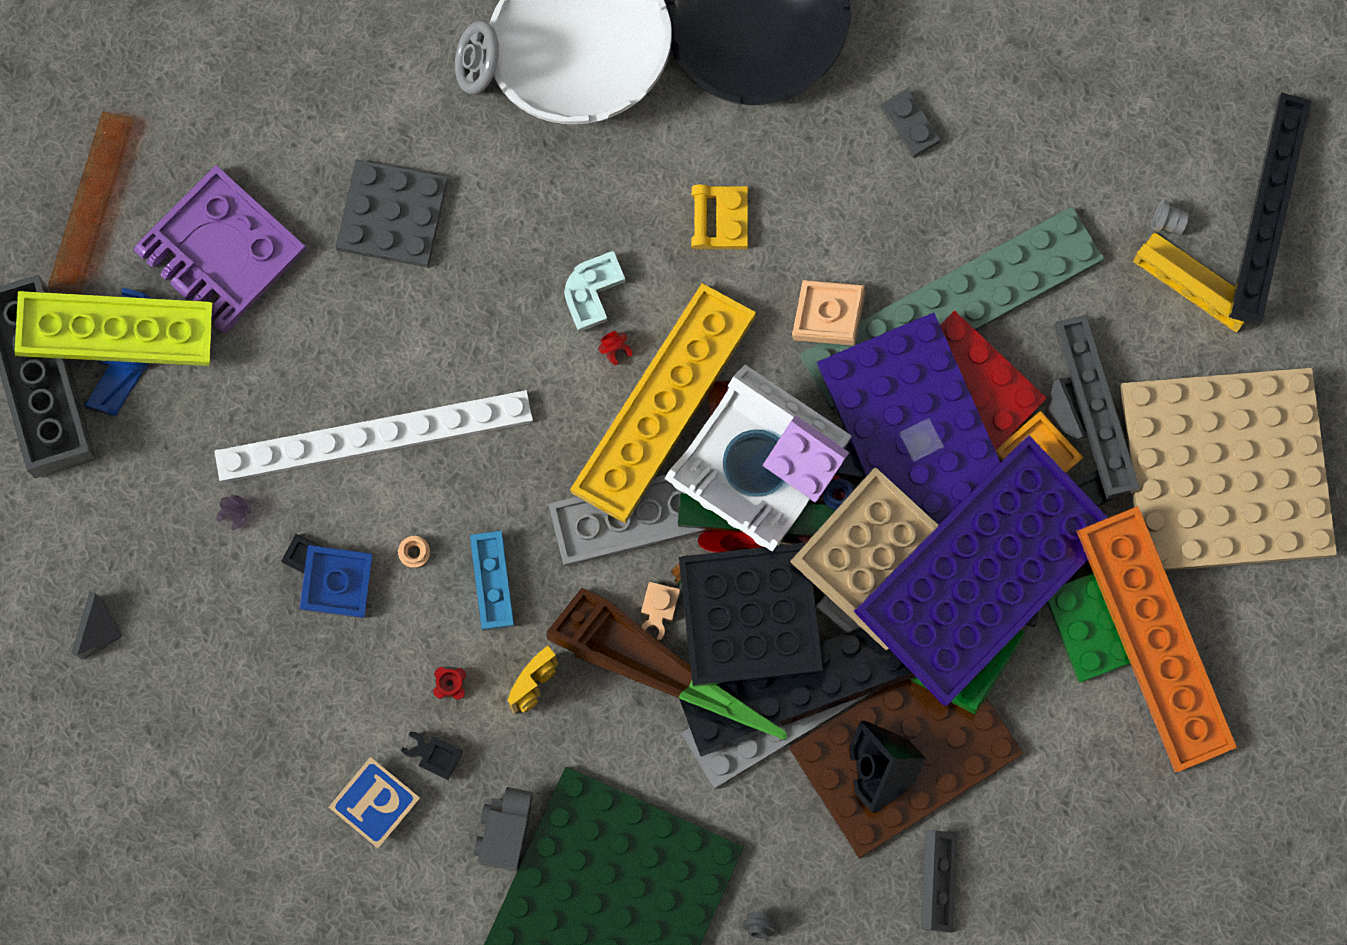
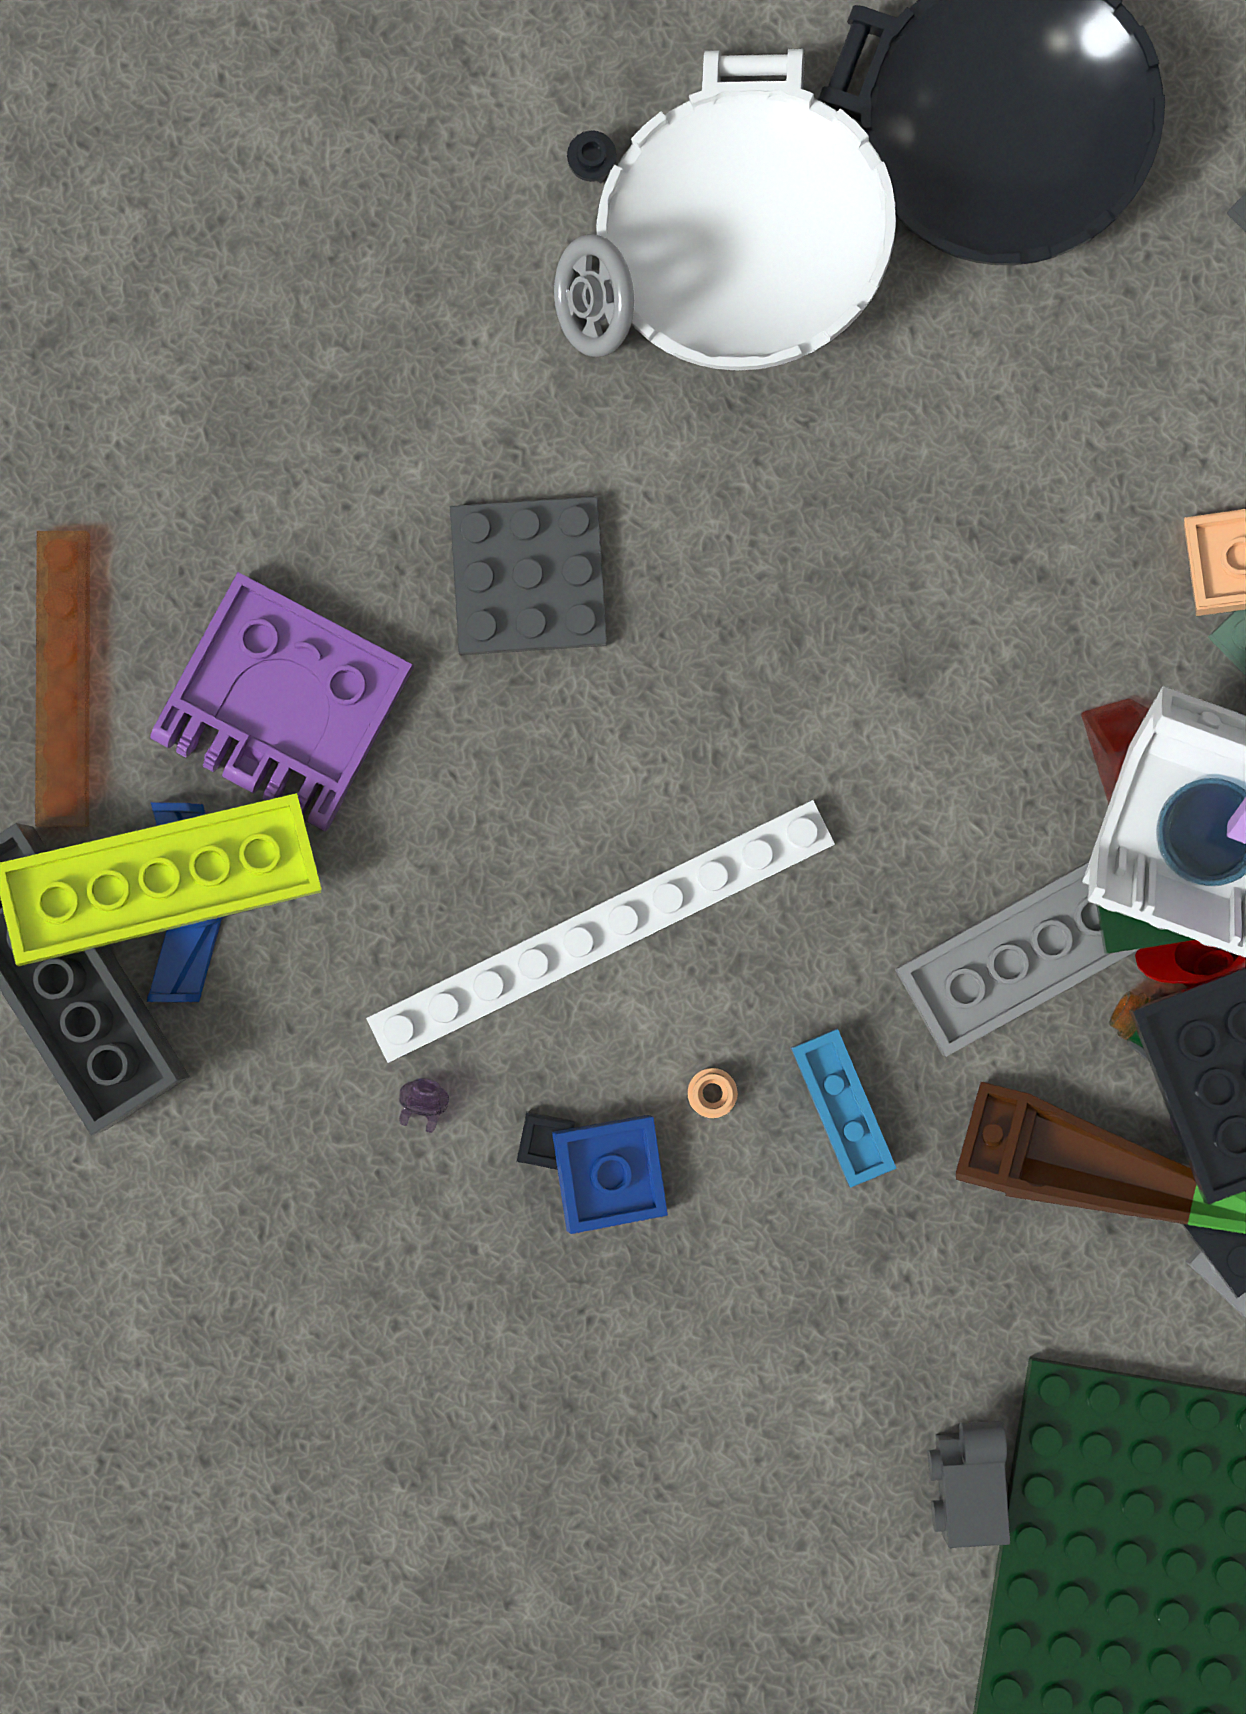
camera: 10 degrees left, 10 degrees up
dark grey slope [71,591,122,660] -> none
piece [328,757,420,849] -> none
black plate [401,732,463,781] -> none
red plate [433,667,466,700] -> none
yellow slope [507,645,558,714] -> none
light aqua plate [564,251,625,333] -> none
yellow plate [570,283,756,524] -> none
red plate [598,331,632,366] -> none
light nougat plate [641,582,680,642] -> none
yellow plate [691,184,748,249] -> none

